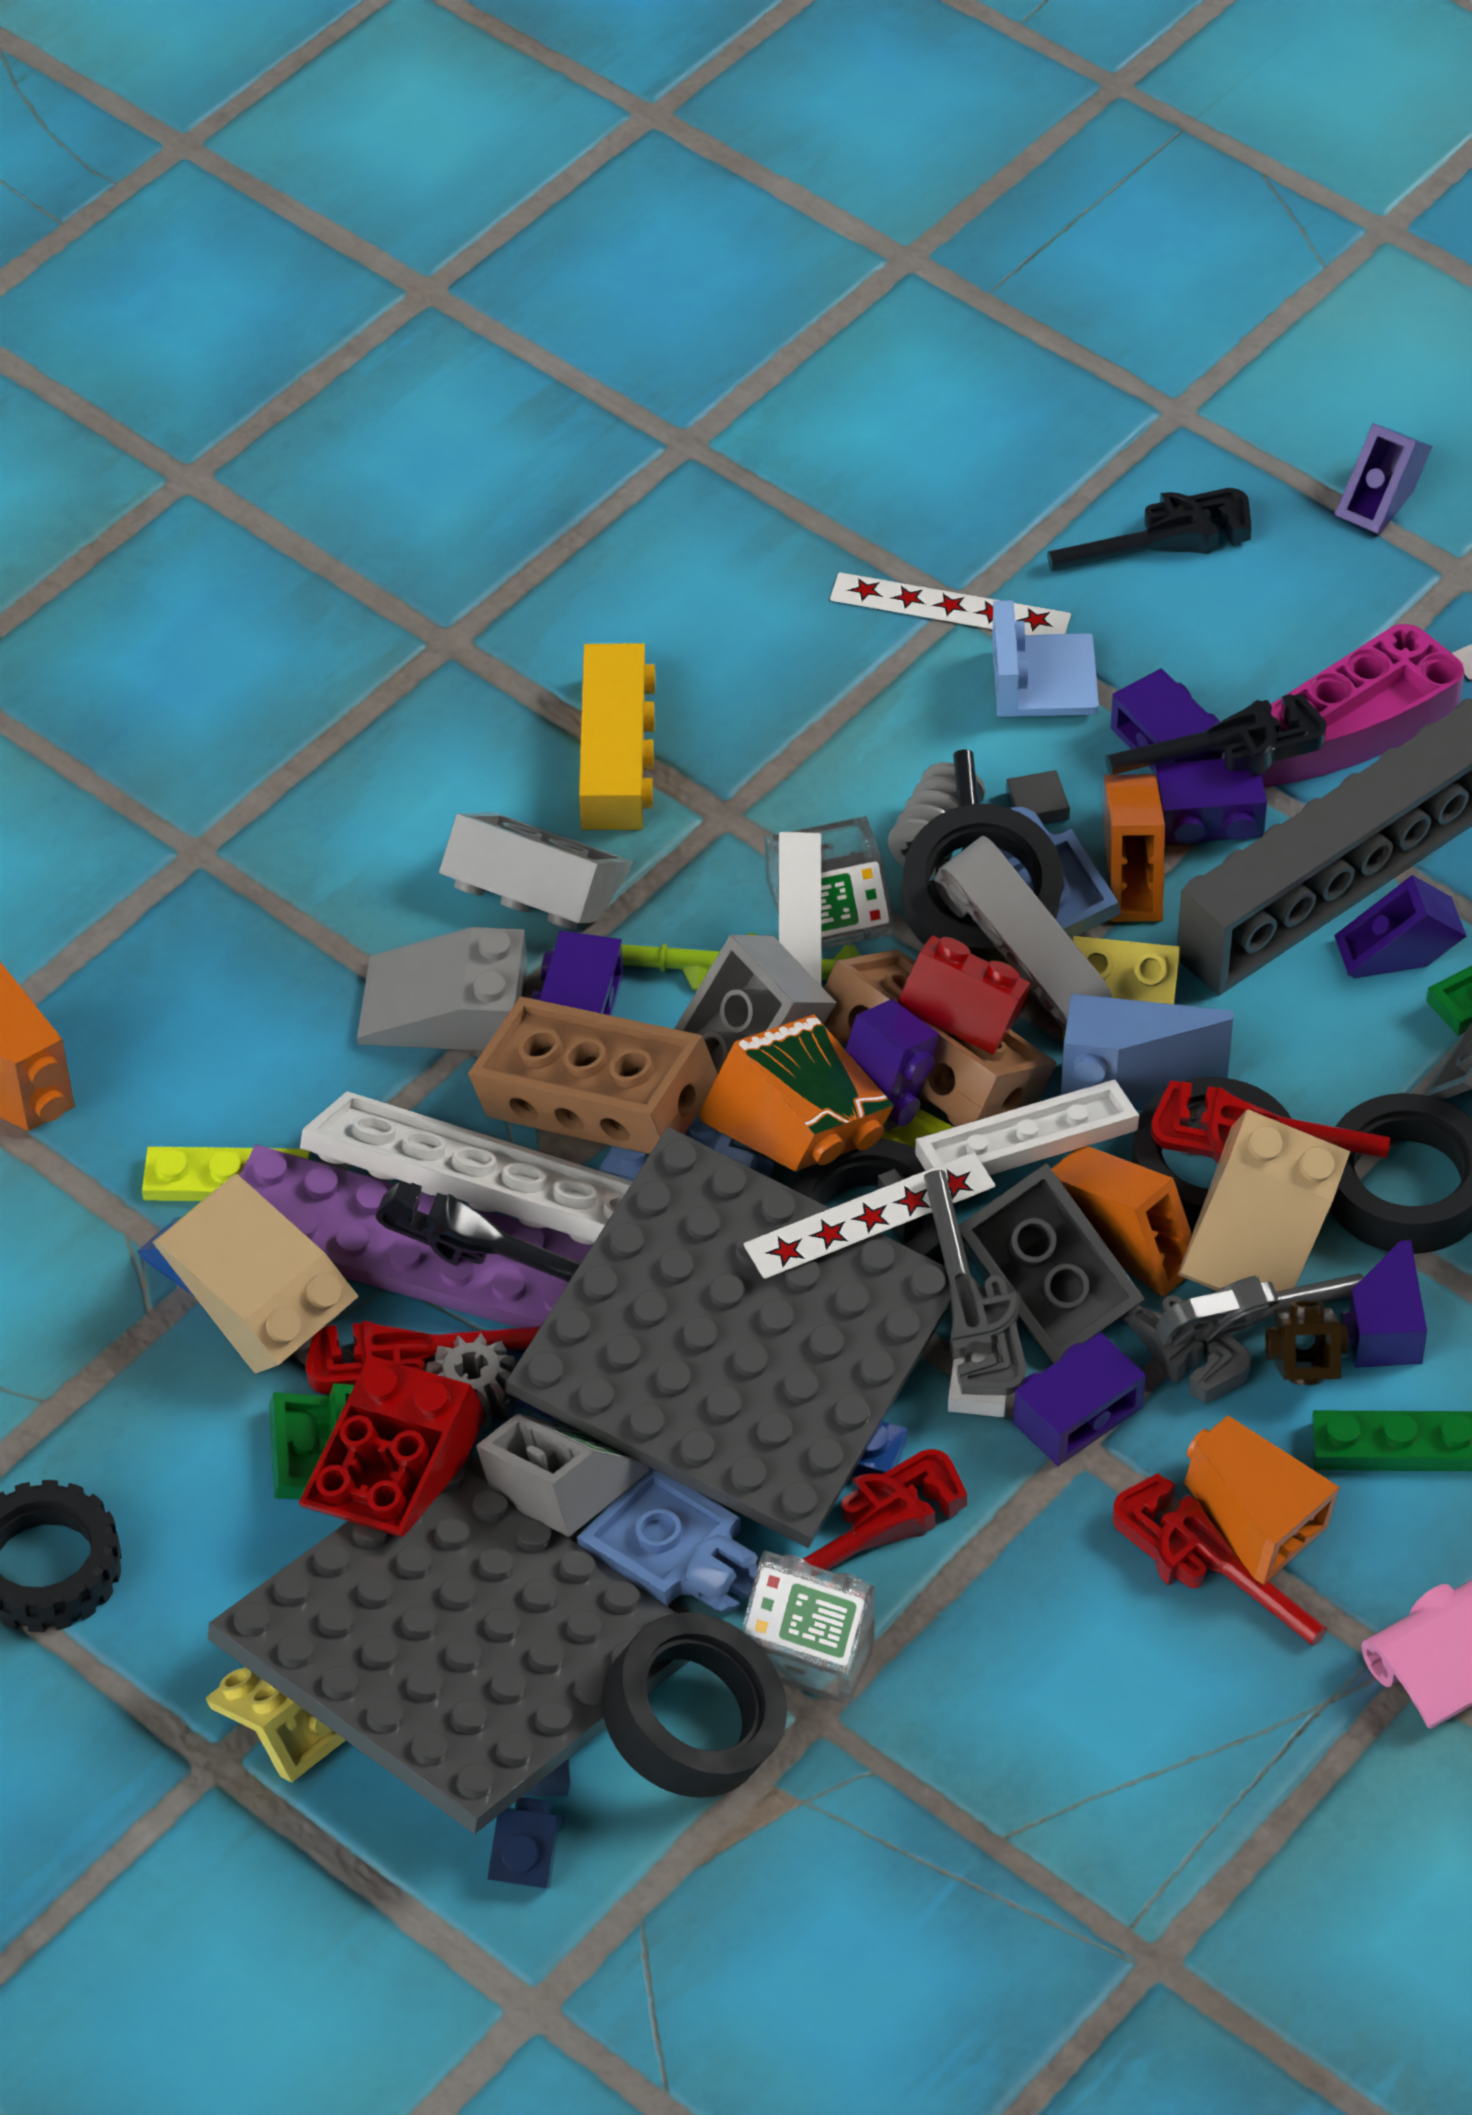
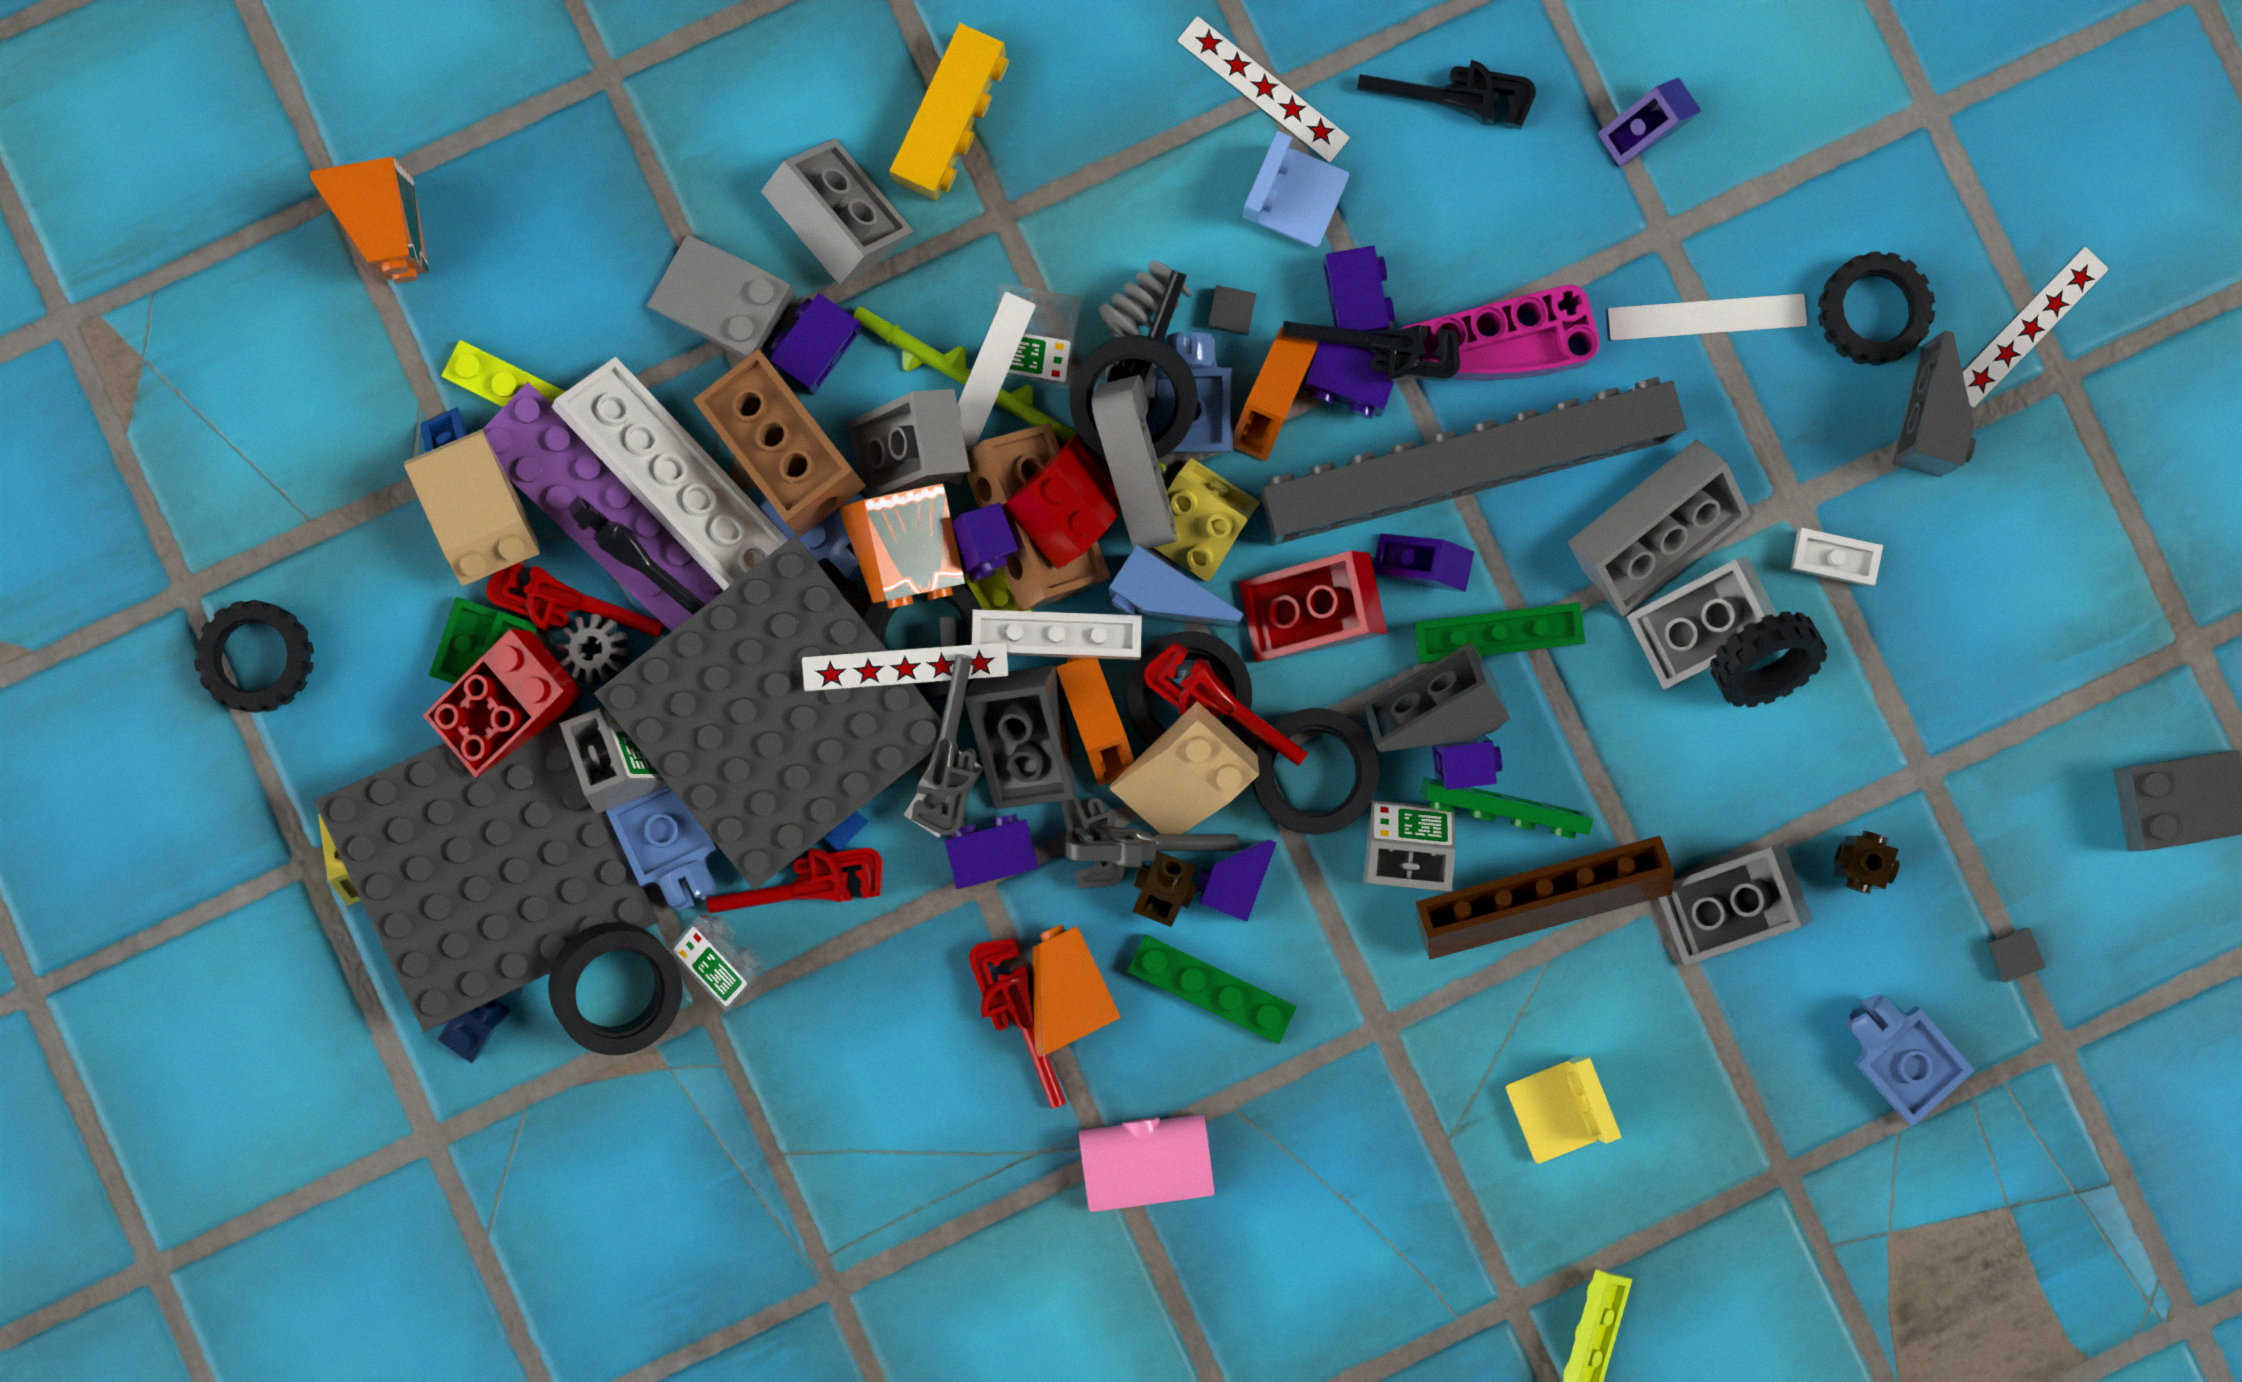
camera: 20 degrees right, 35 degrees up
none -> red slope [1238,550,1388,663]

